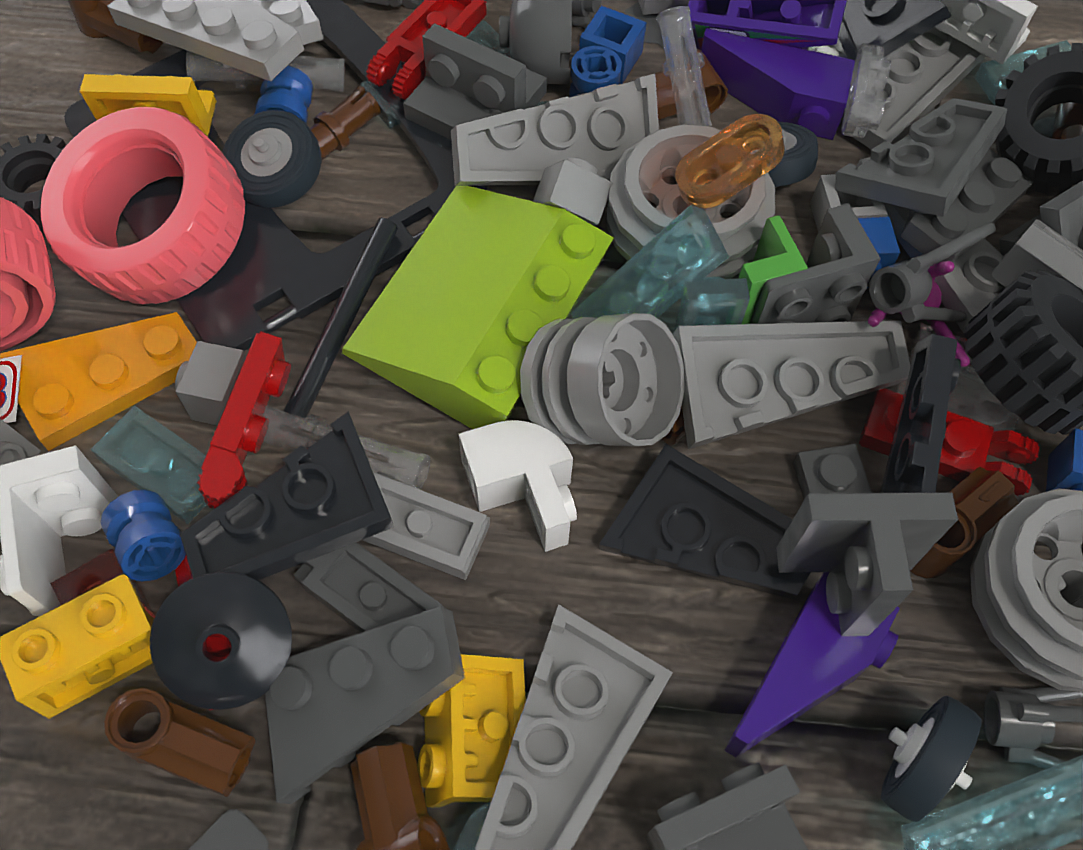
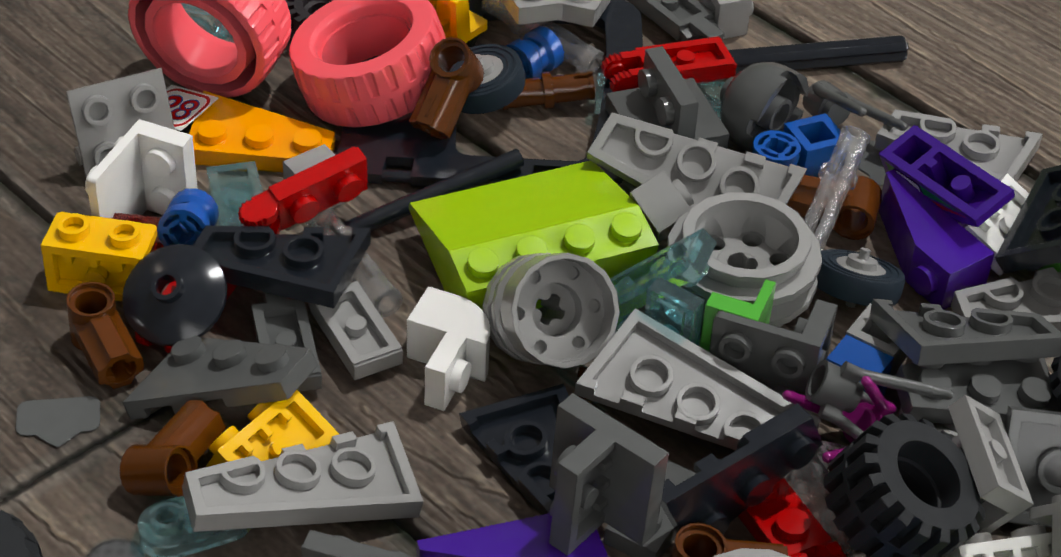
camera: 40 degrees right, 20 degrees down
clear orange plate [675,114,785,208] -> none
clear plate [841,43,891,139] -> none
none -> reddish brown piece [409,37,484,140]

